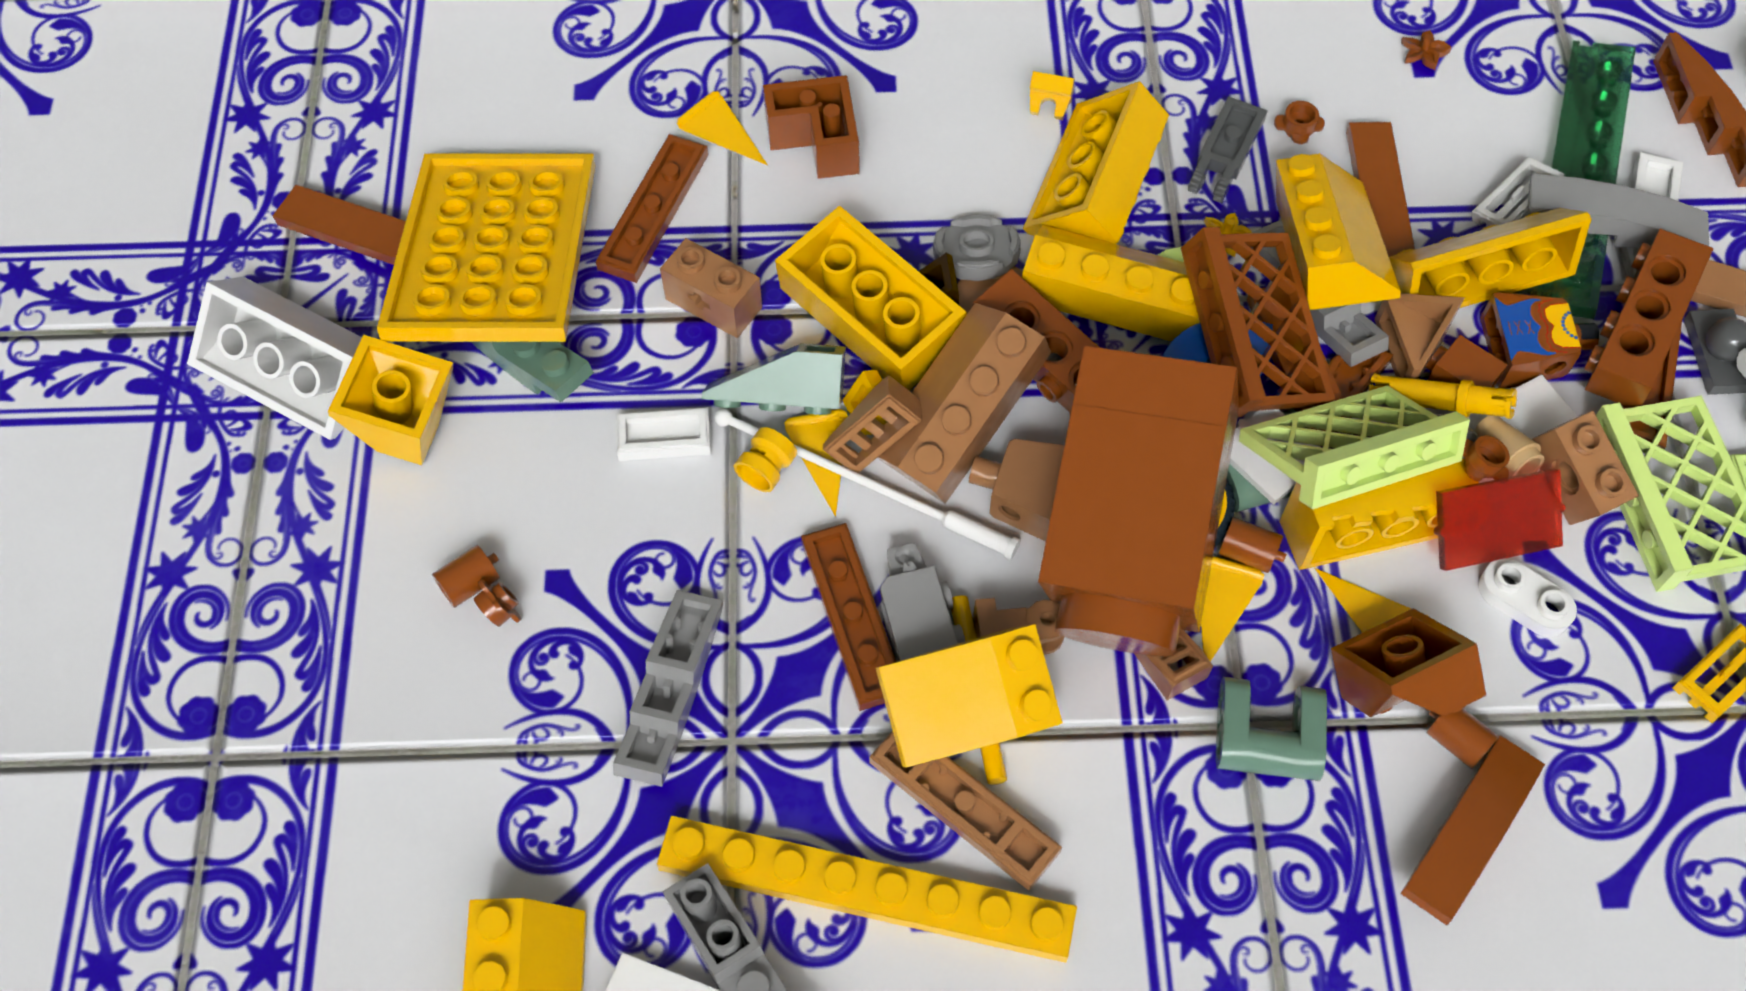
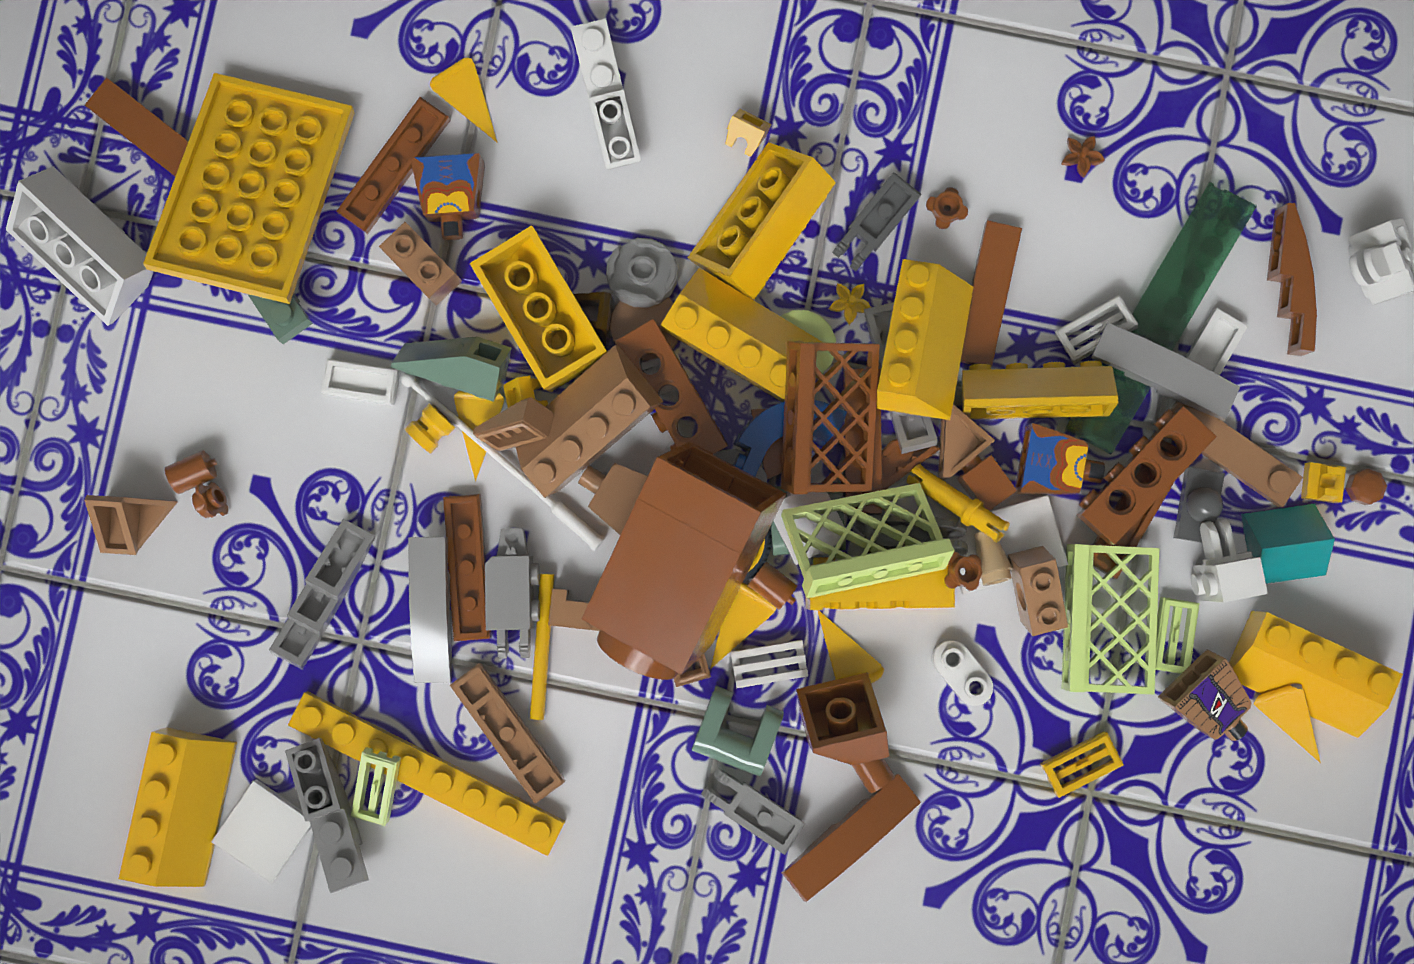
camera: 15 degrees right, 25 degrees up
yellow slope [328,335,453,465] -> none
dark orange brick [763,75,859,179] -> none
yellow slope [876,624,1063,767] -> none
clear red piece [1434,468,1566,571] -> none
none -> medium nougat slope [84,495,178,555]
none -> yellowish green tile [351,747,401,826]
none -> light grey slope [408,537,452,683]
none -> torso [411,153,485,240]
none -> white slope [571,18,641,170]
none -> light grey hinge [701,768,805,855]
none -> white tile [731,640,808,688]

